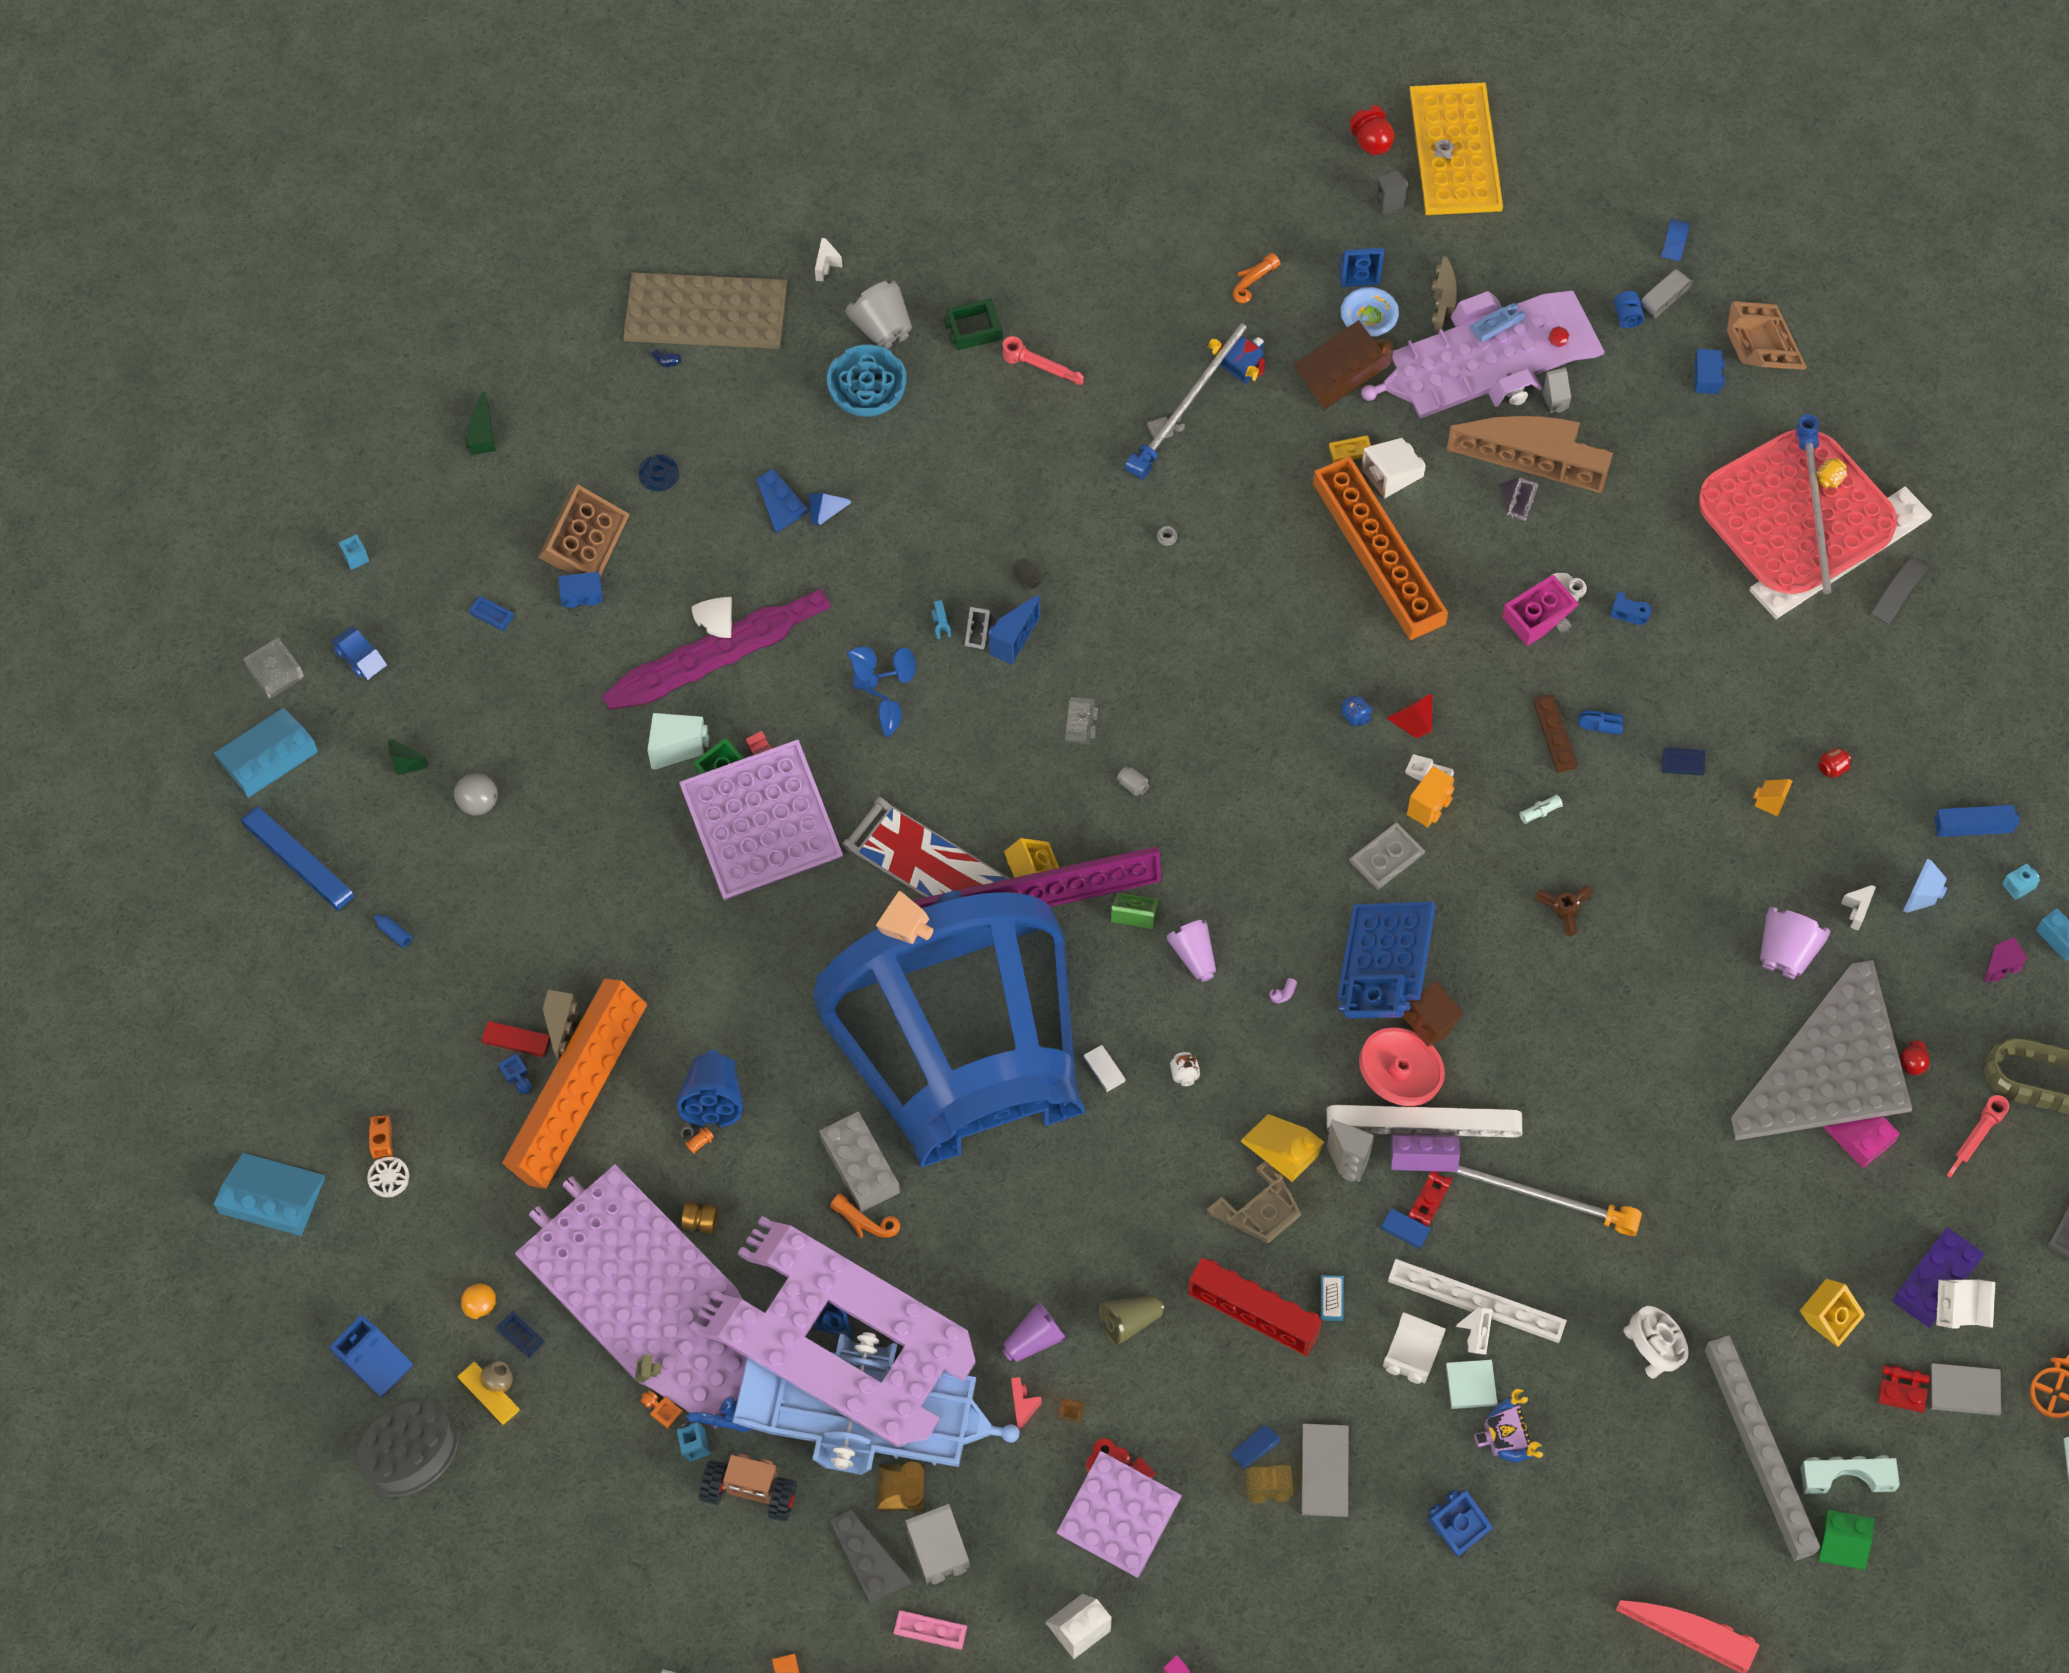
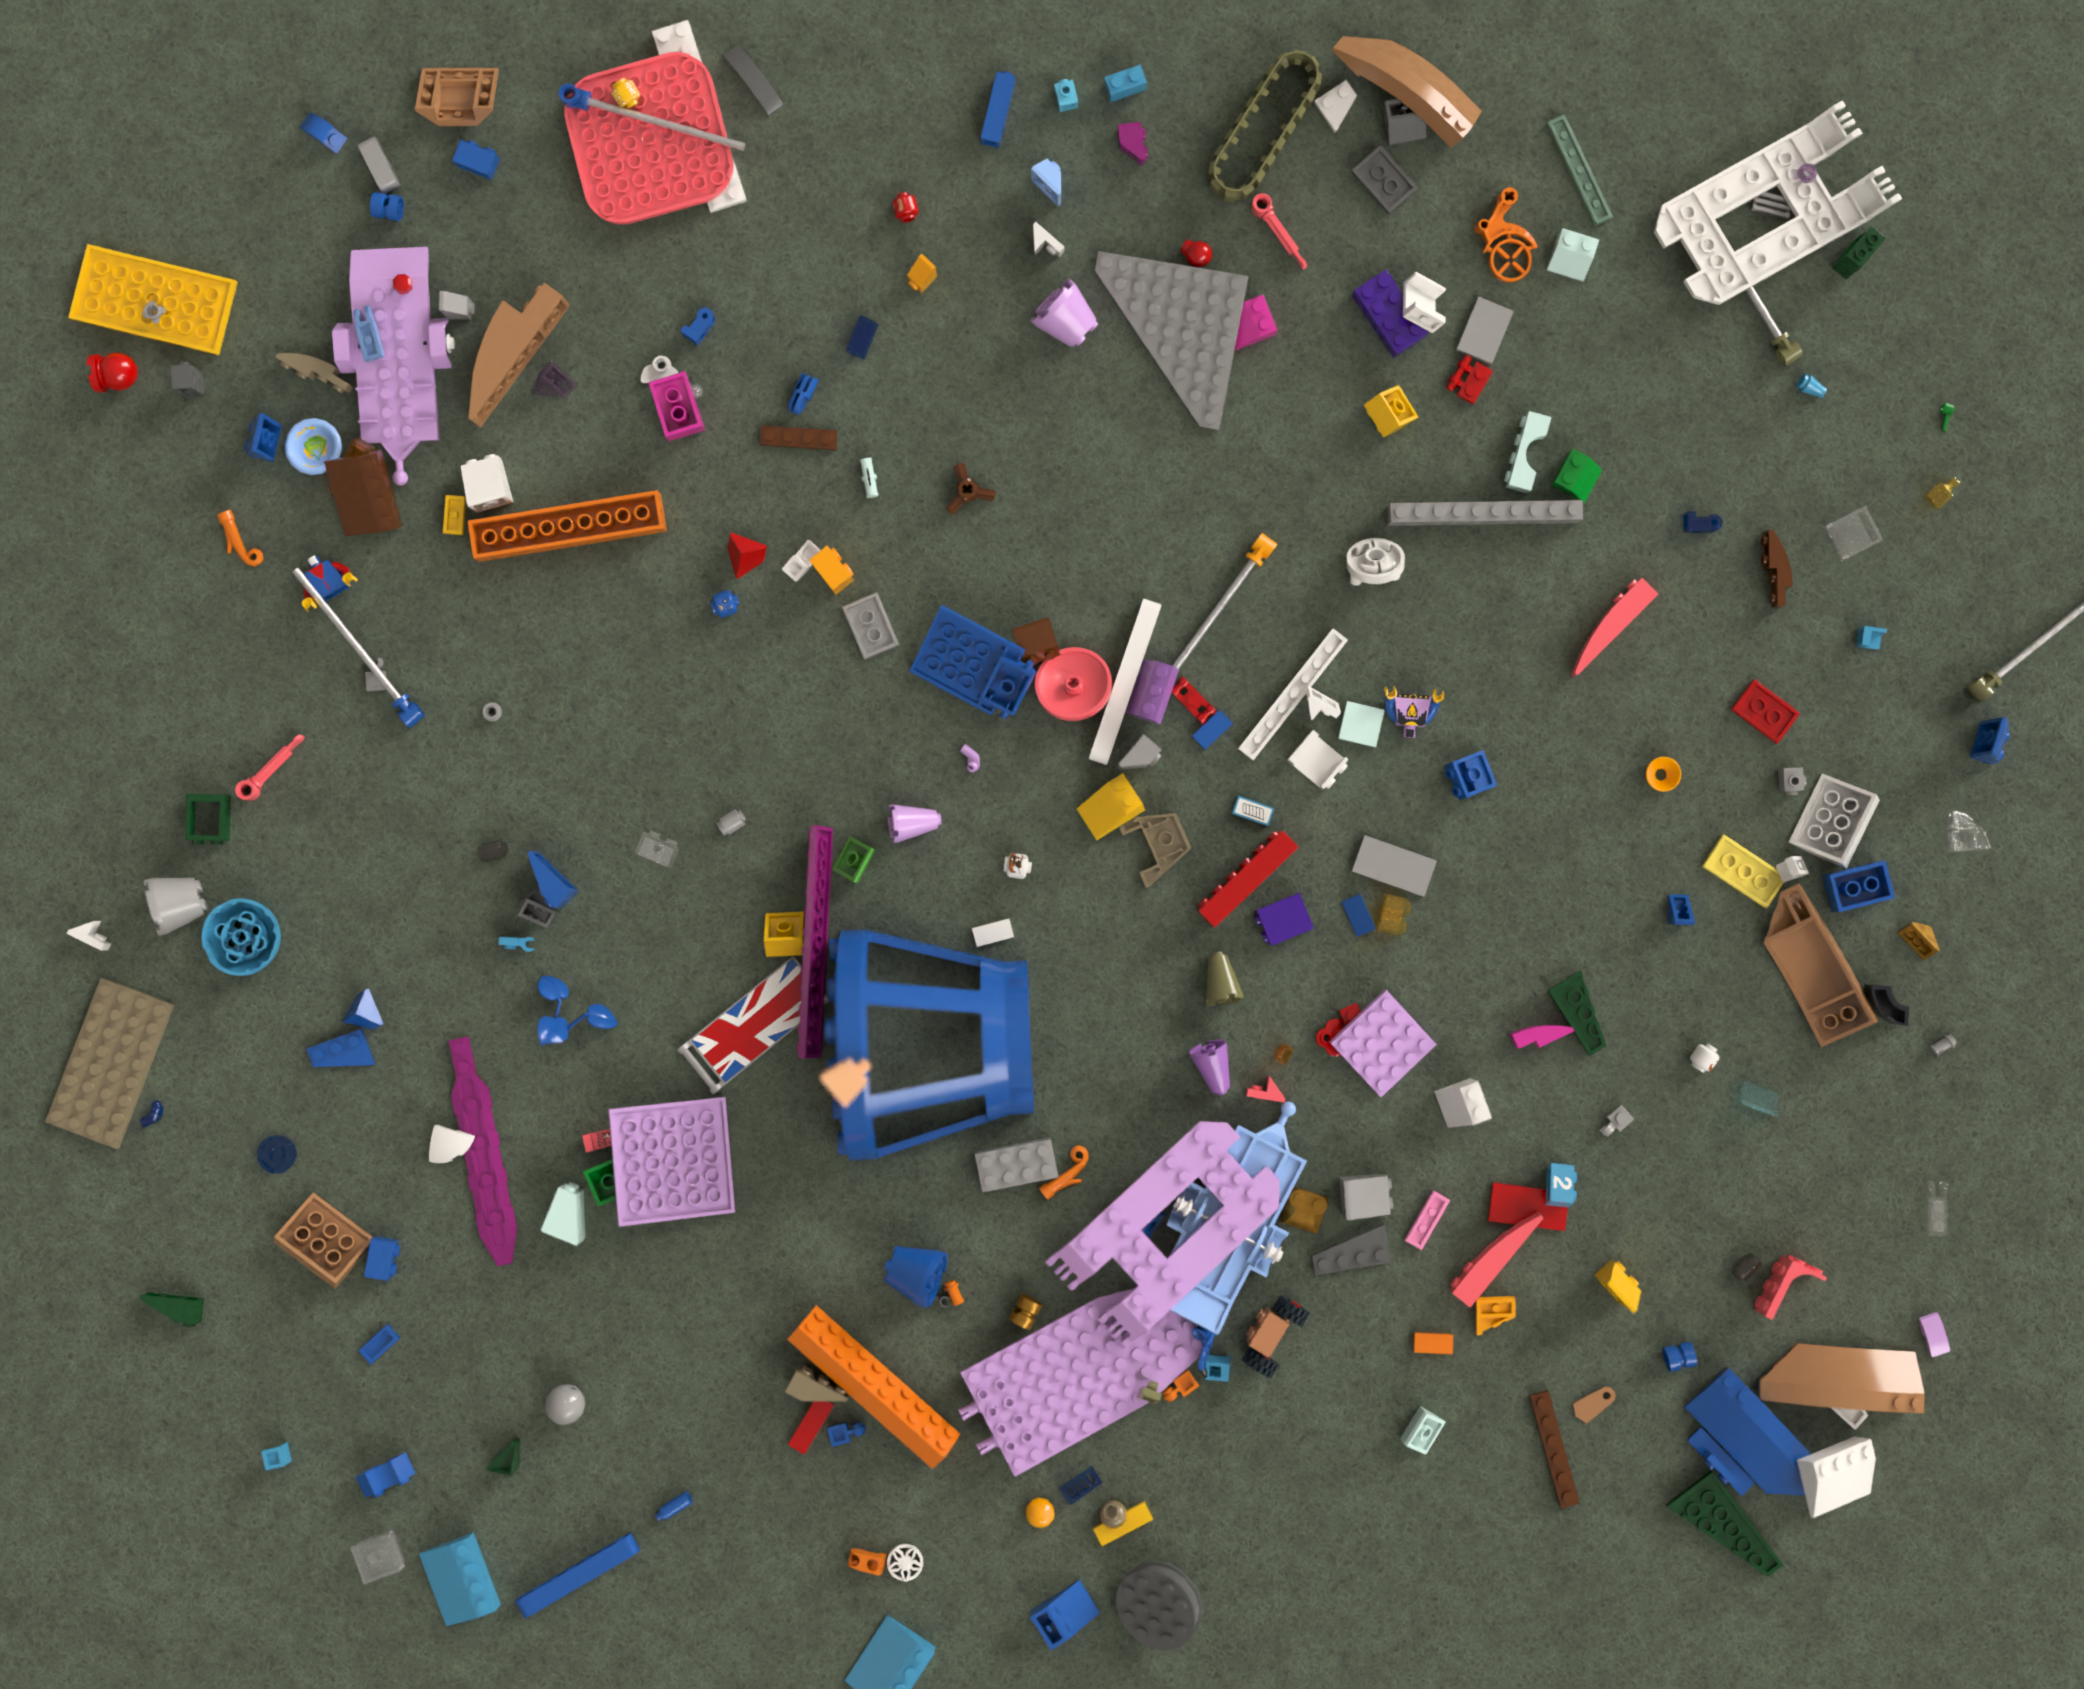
camera: 75 degrees left, 25 degrees up
none -> dark purple brick [1254,893,1314,946]

